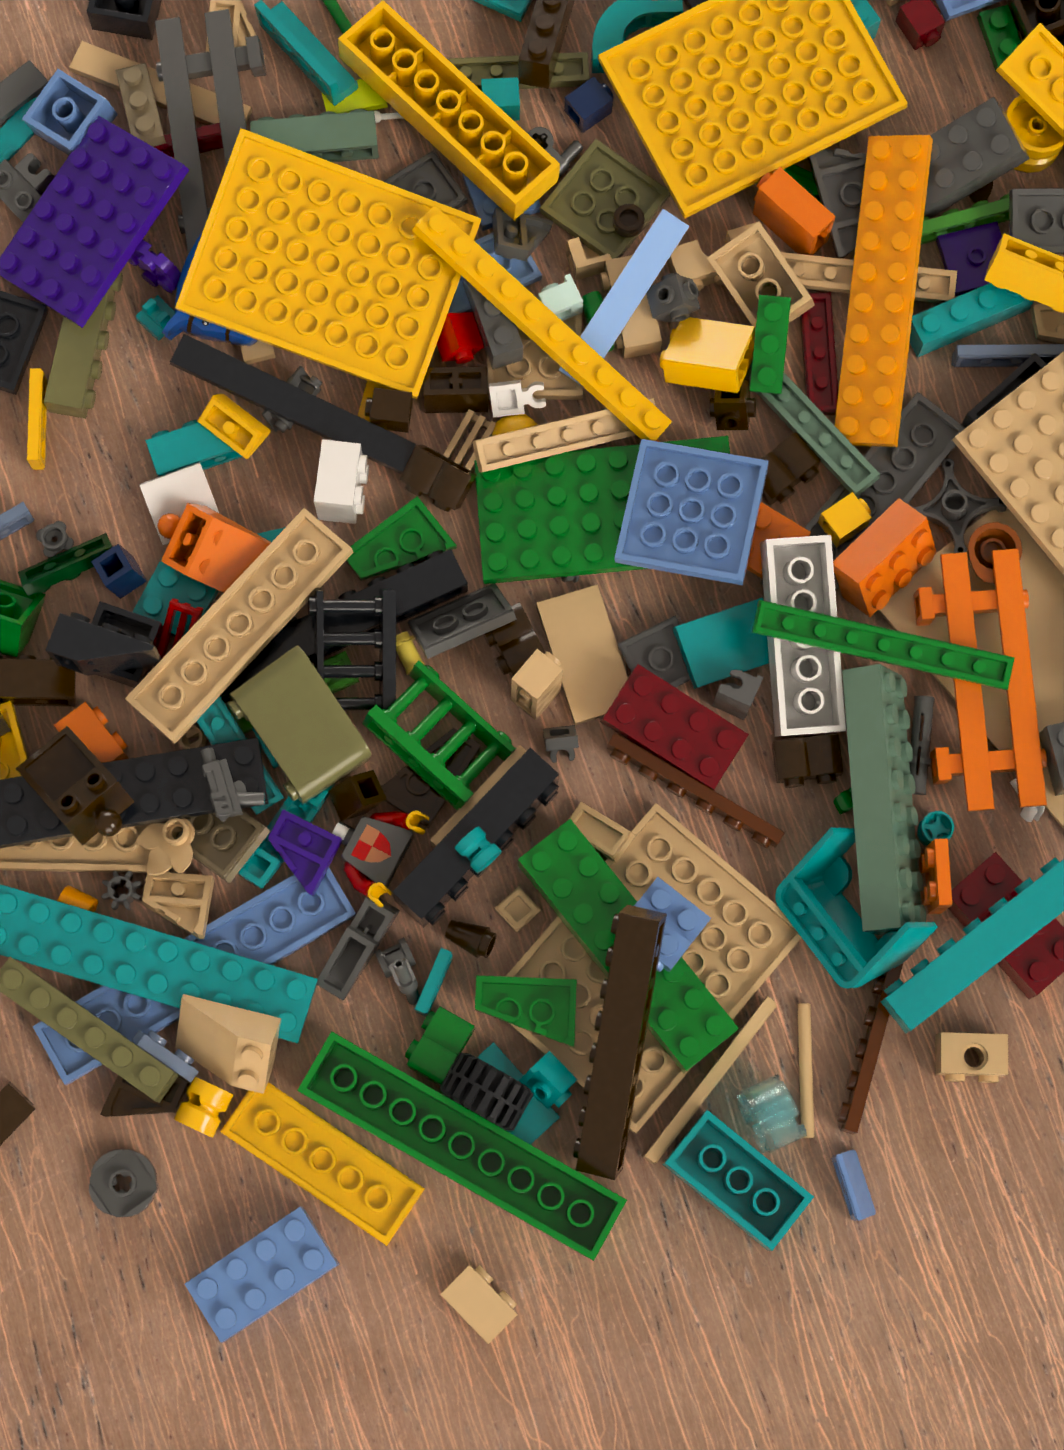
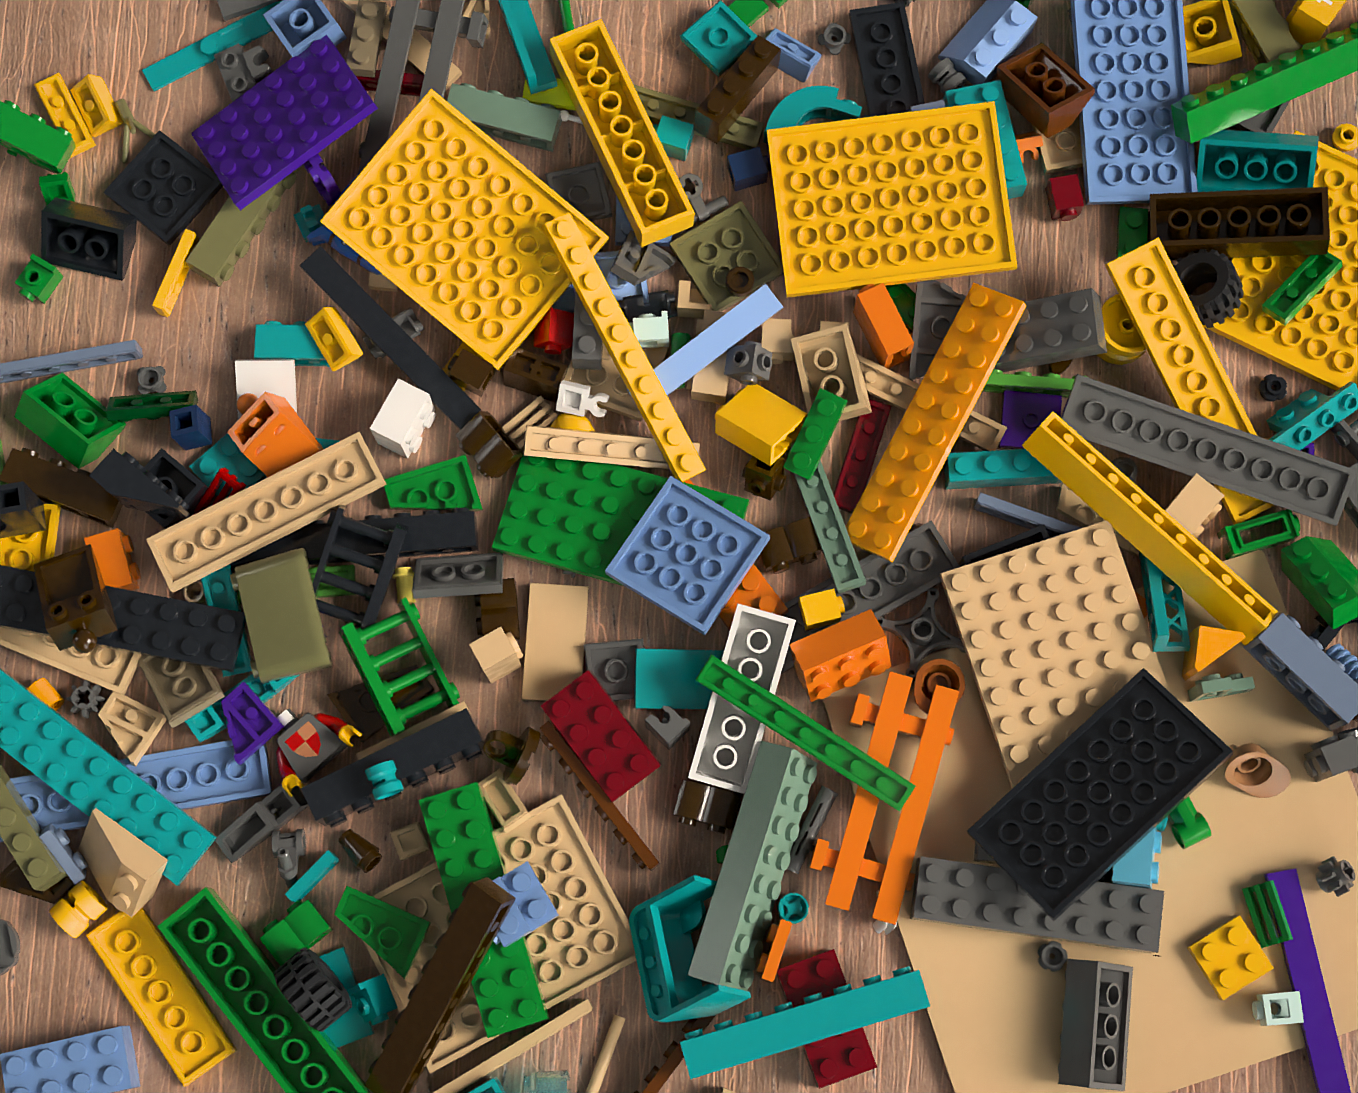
camera: 25 degrees right, 0 degrees up
tan plate [135,818,195,875] -> none
dark grey piece [200,747,265,822] -> none
dark brown brick [328,770,387,821] -> none
dark grey tile [543,725,579,763] -> none
none -> dark brown tile [483,727,541,785]
none -> black hinge [617,290,678,322]

